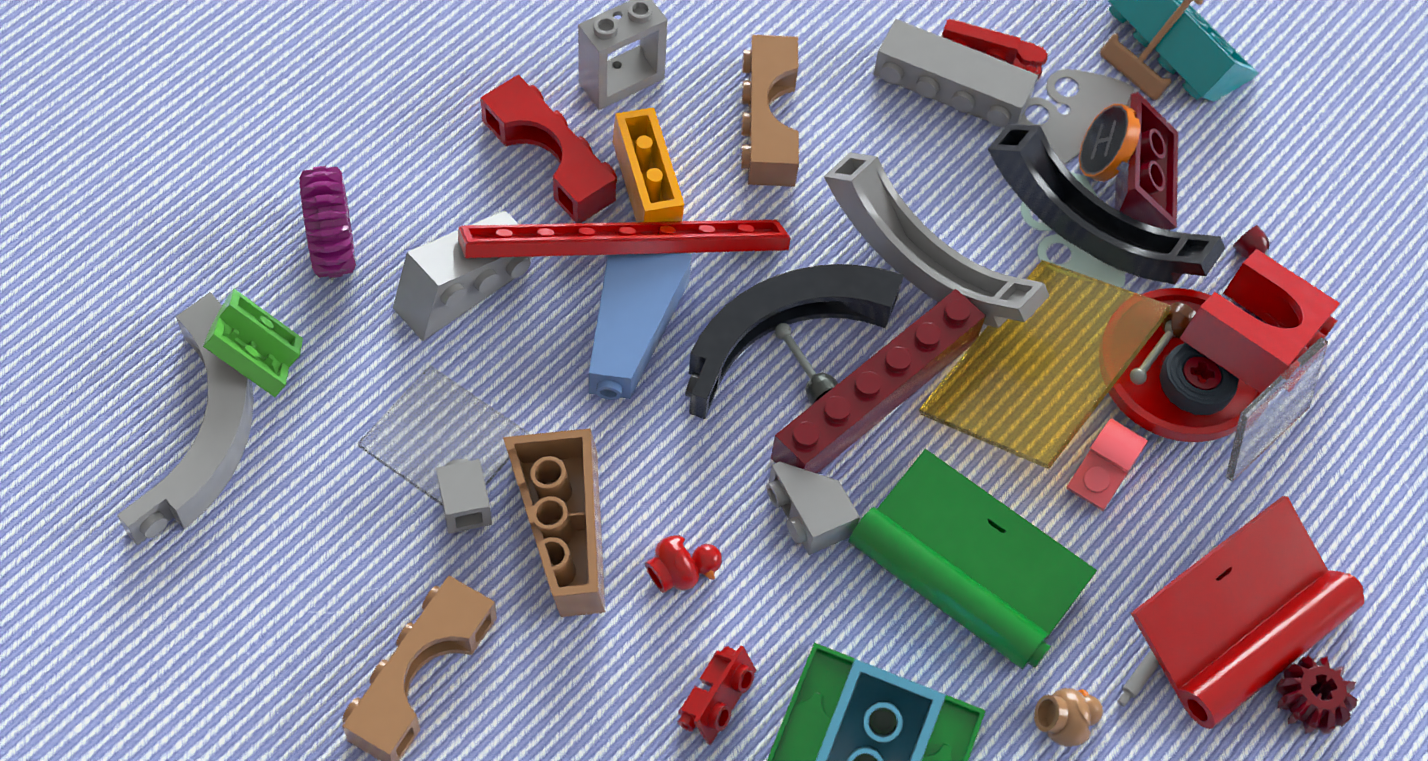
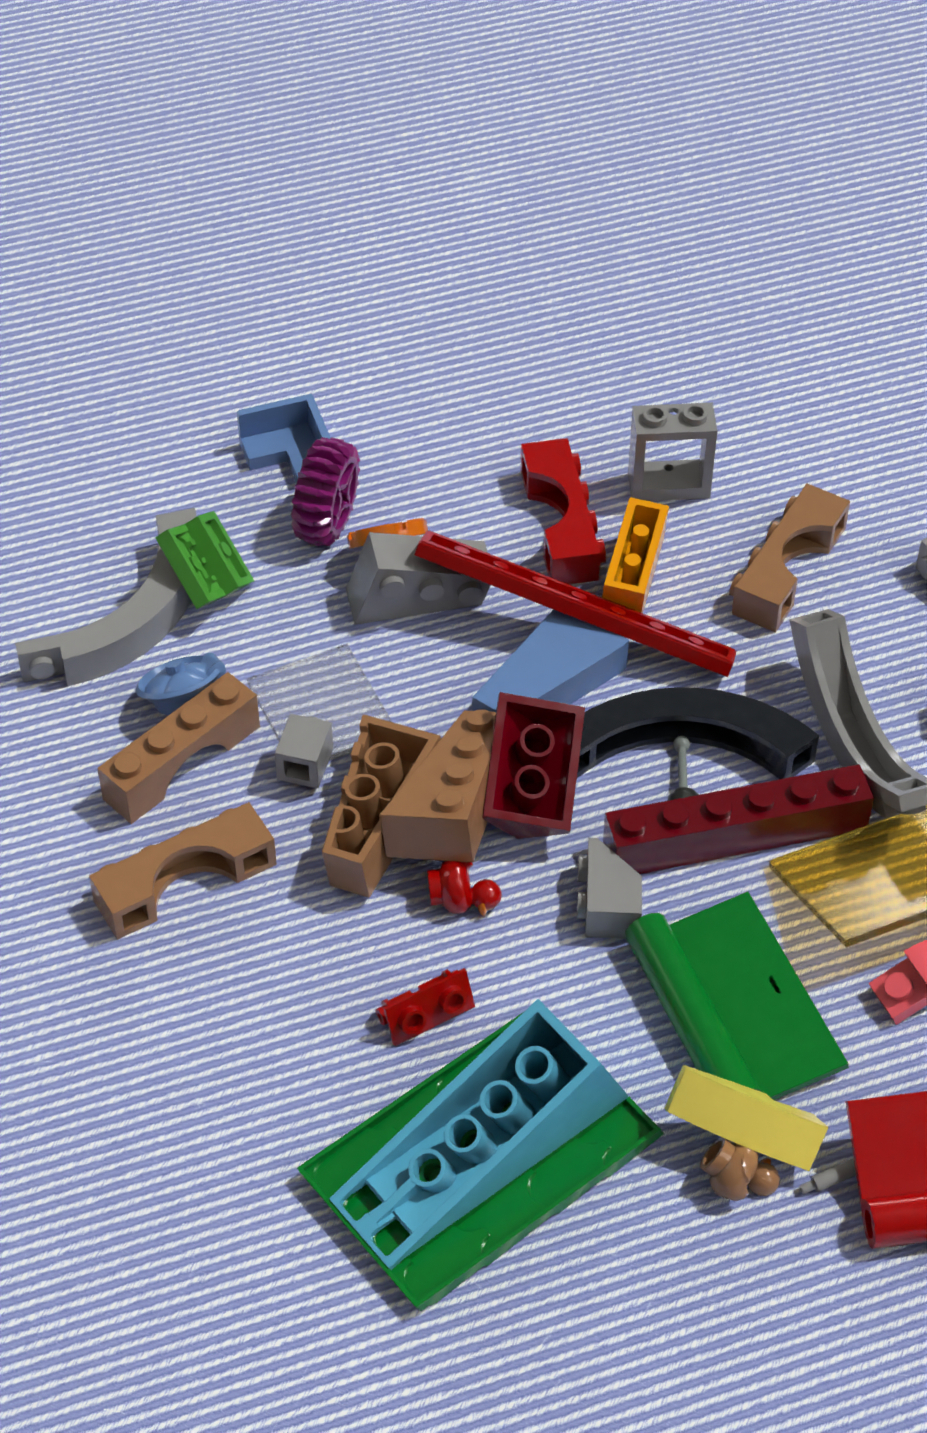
camera: 35 degrees right, 10 degrees down
none -> medium nougat arch [97,672,260,824]
none -> medium blue piece [135,653,226,715]
none -> medium blue panel [237,393,331,483]
none -> orange tile [347,518,428,549]
none -> medium nougat wedge [380,709,496,862]
none -> dark red slope [482,692,585,839]
none -> light yellow slope [664,1065,829,1171]

